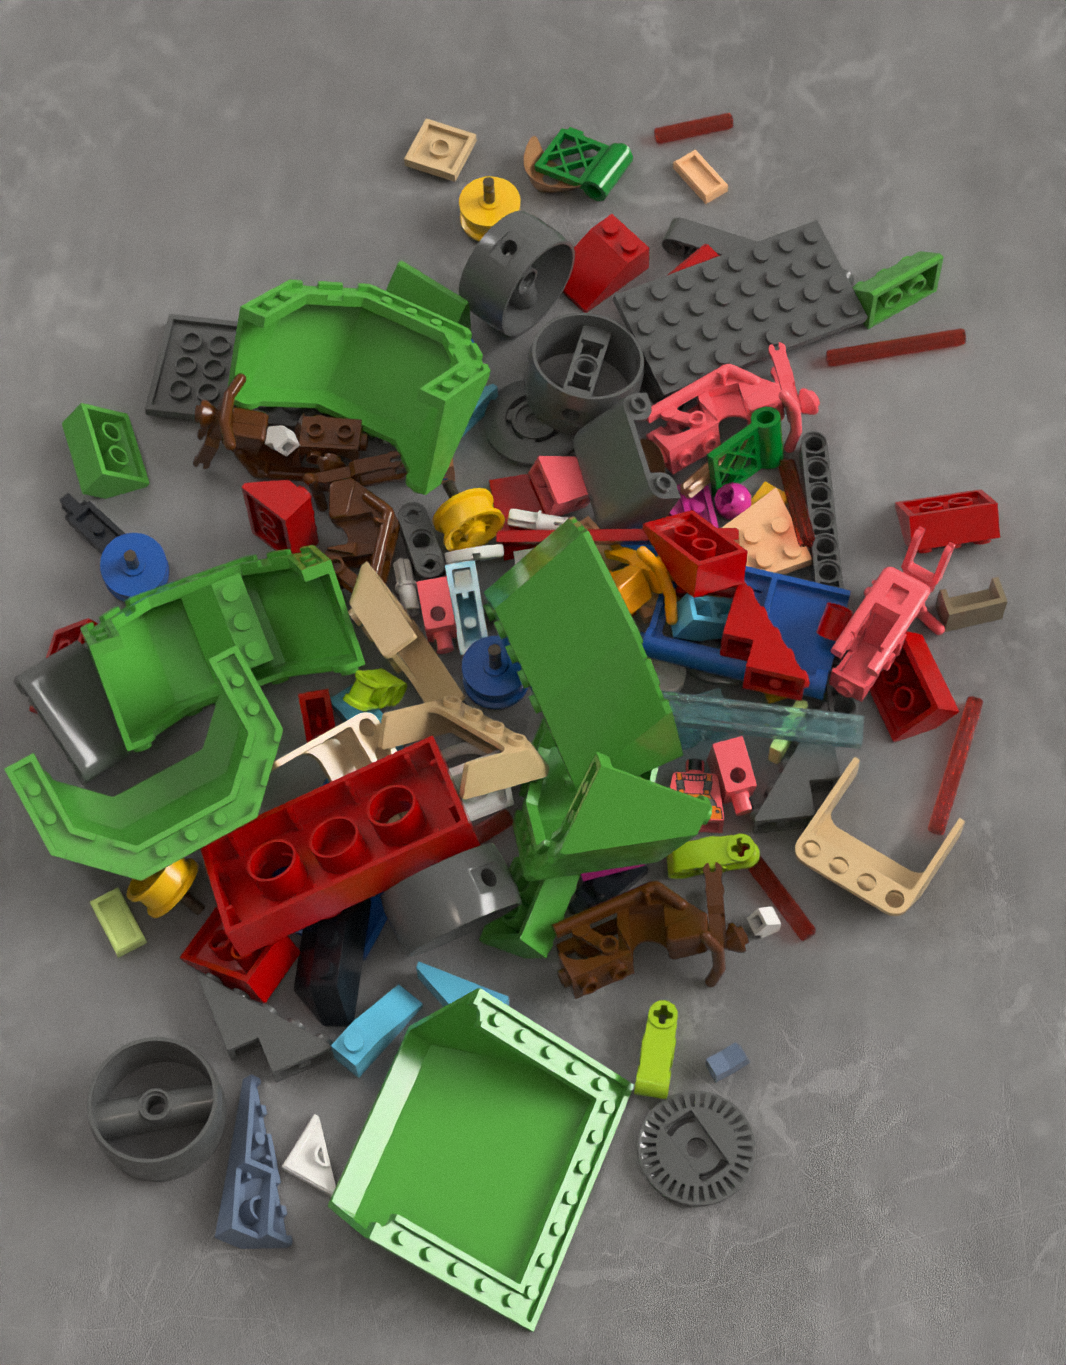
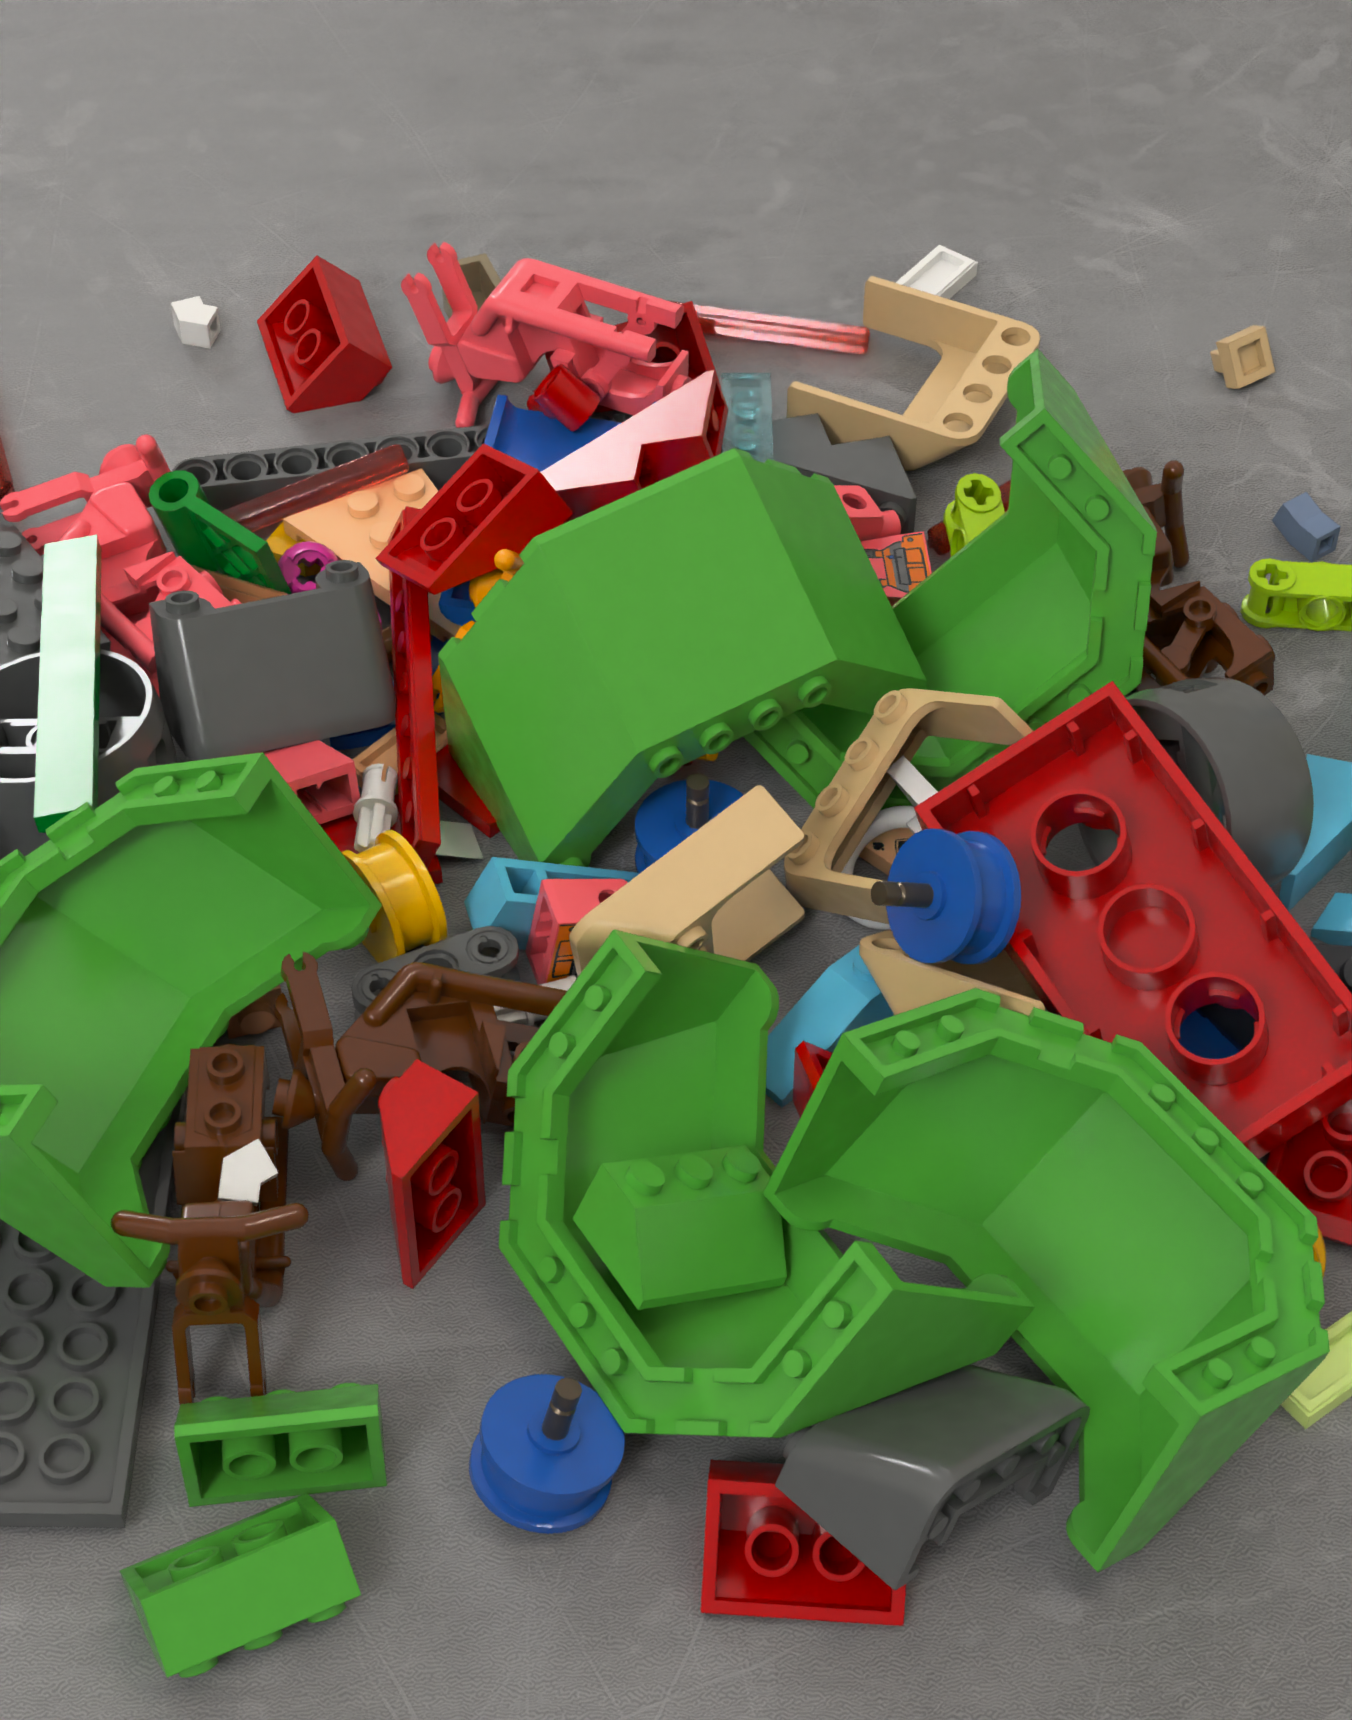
camera: 100 degrees left, 15 degrees down
black hinge [59,493,126,555] -> none
lime piece [343,668,408,711] -> none
white tile [444,544,504,564] -> none
none -> tile [34,534,102,833]
none -> white piece [171,296,221,349]
none -> bright green slope [174,1383,387,1507]
none -> blue wheel [871,828,1021,965]
none -> white tile [895,245,978,299]
none -> tan tile [1210,325,1275,389]

